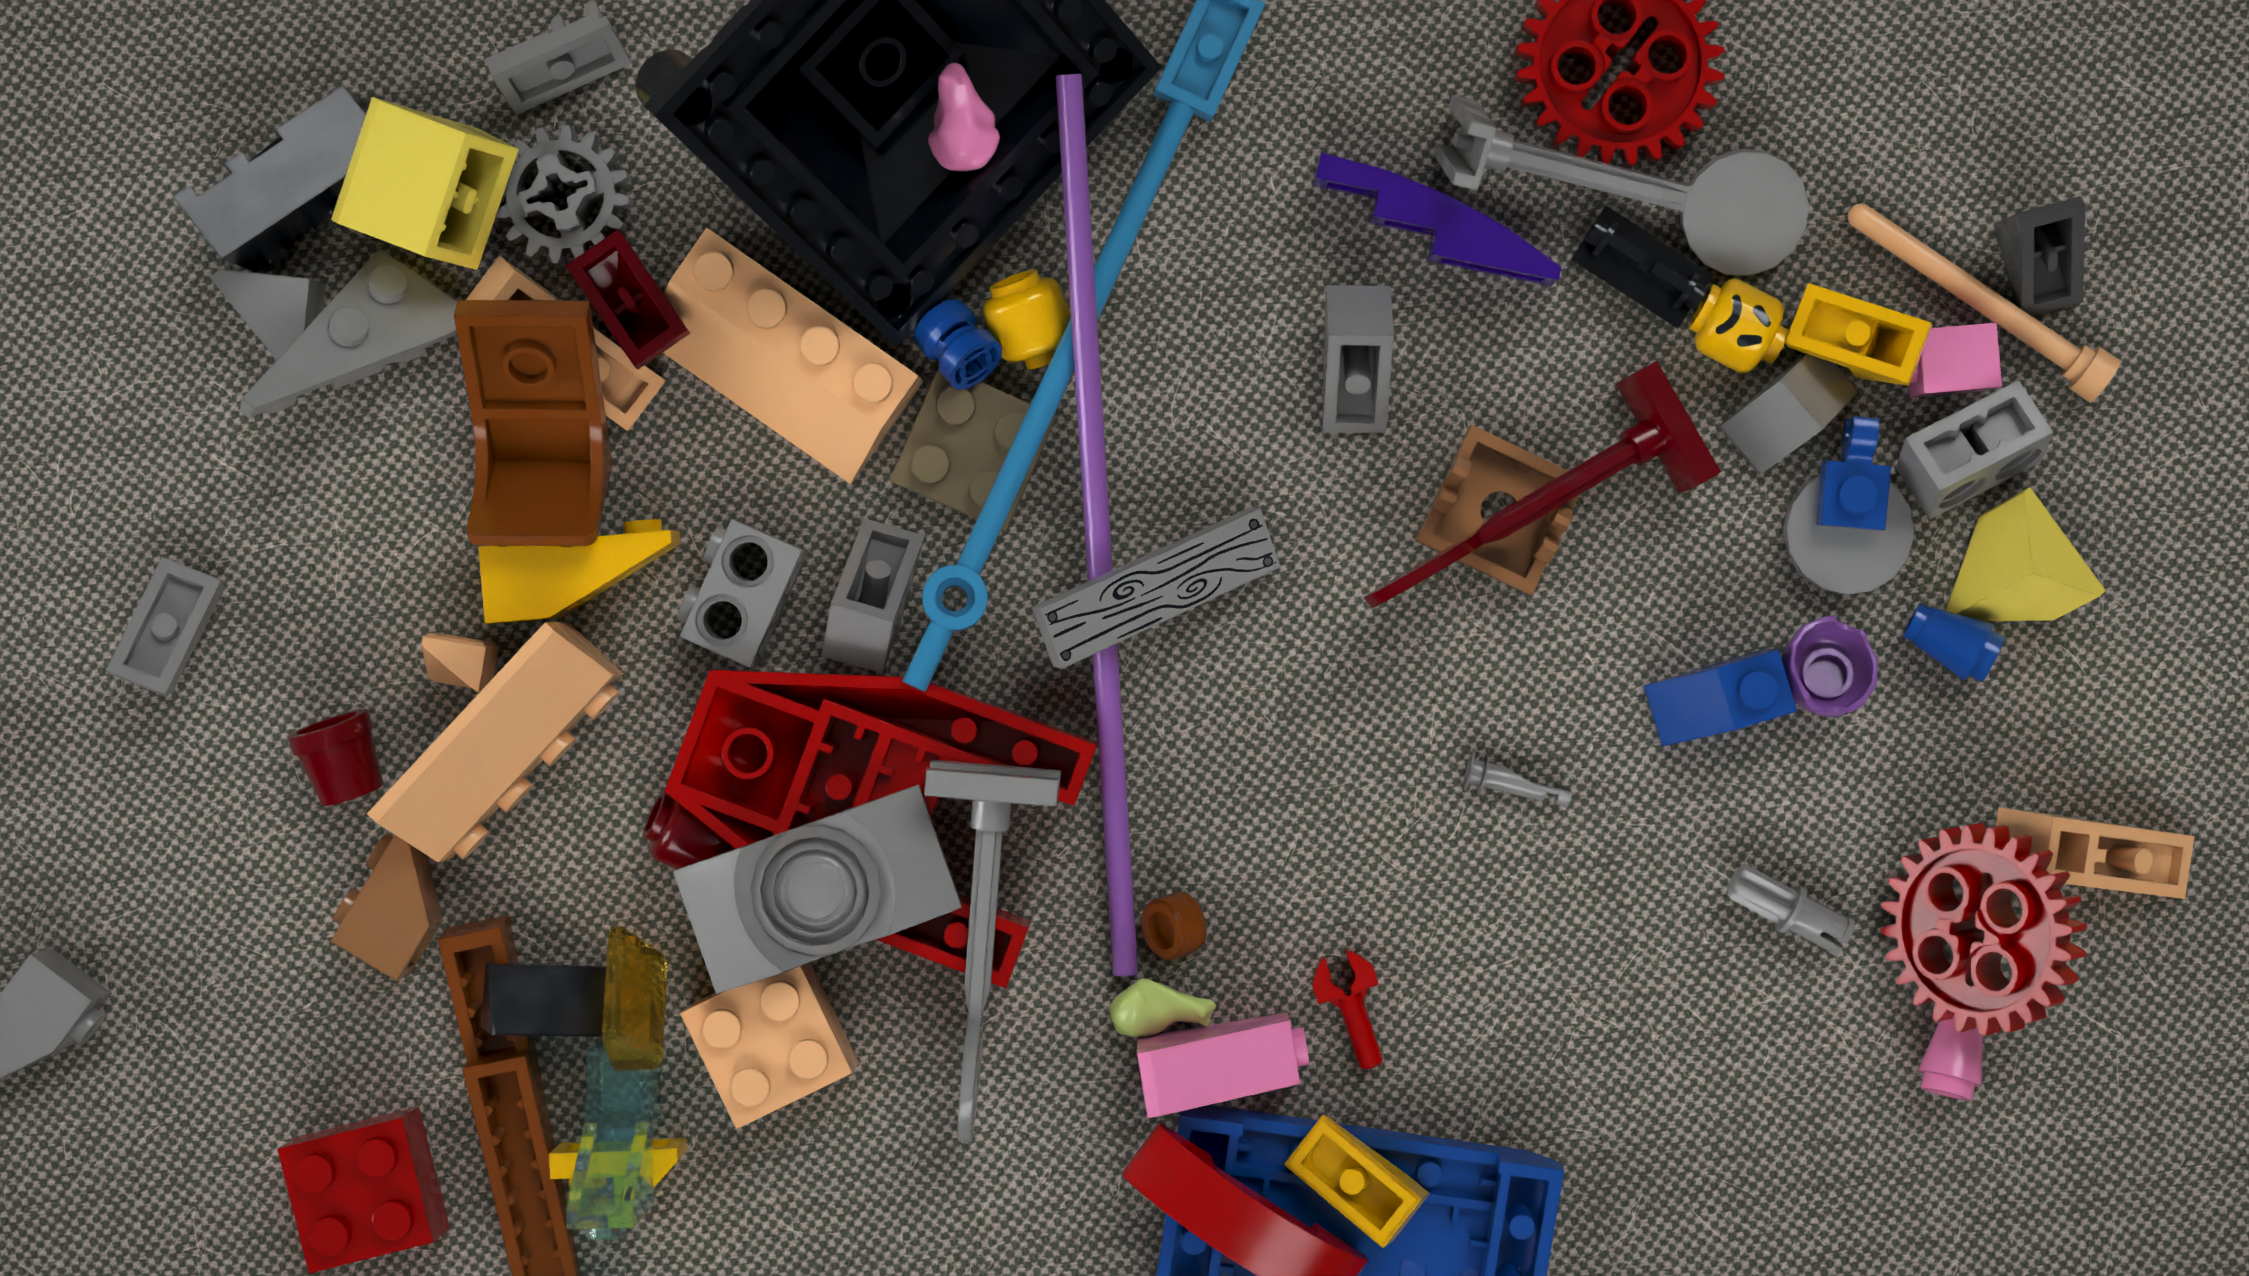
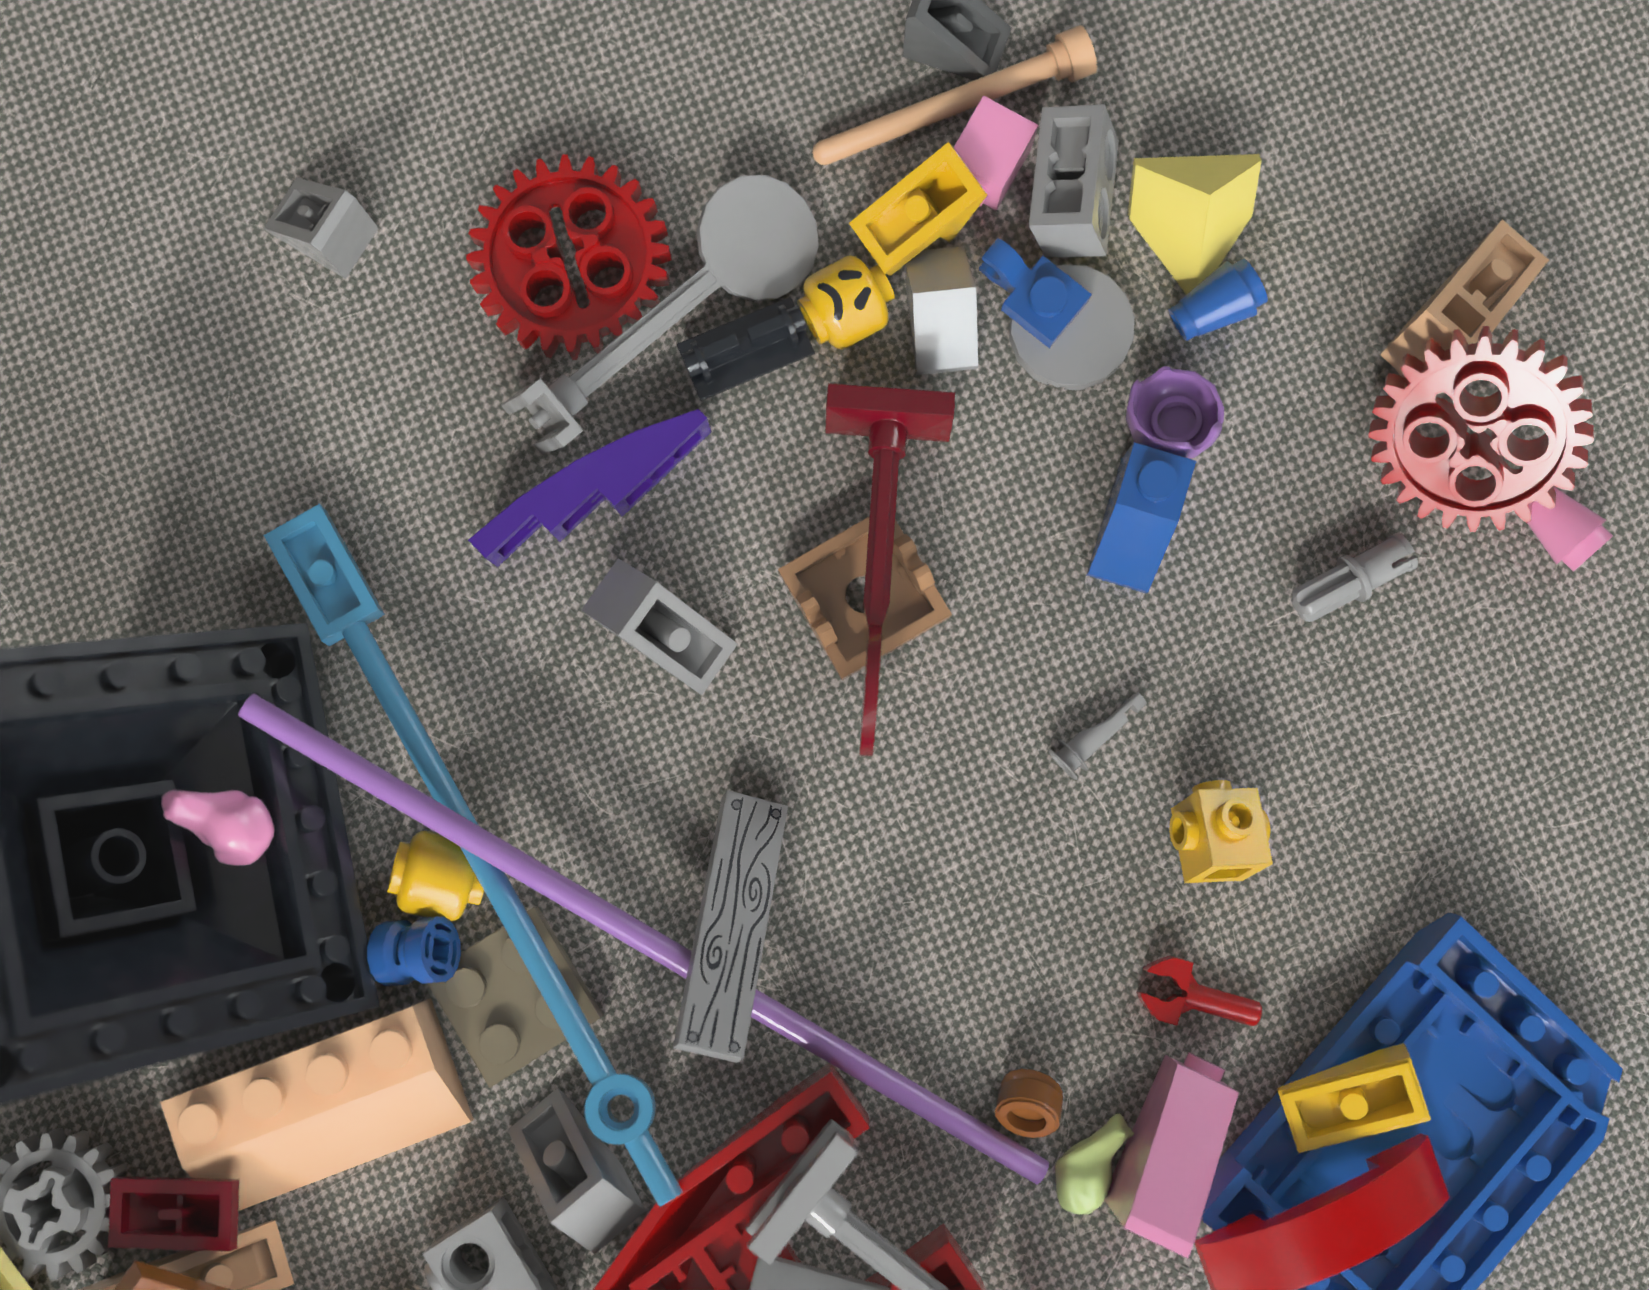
camera: 50 degrees left, 5 degrees down
none -> yellow brick [1169,780,1273,883]

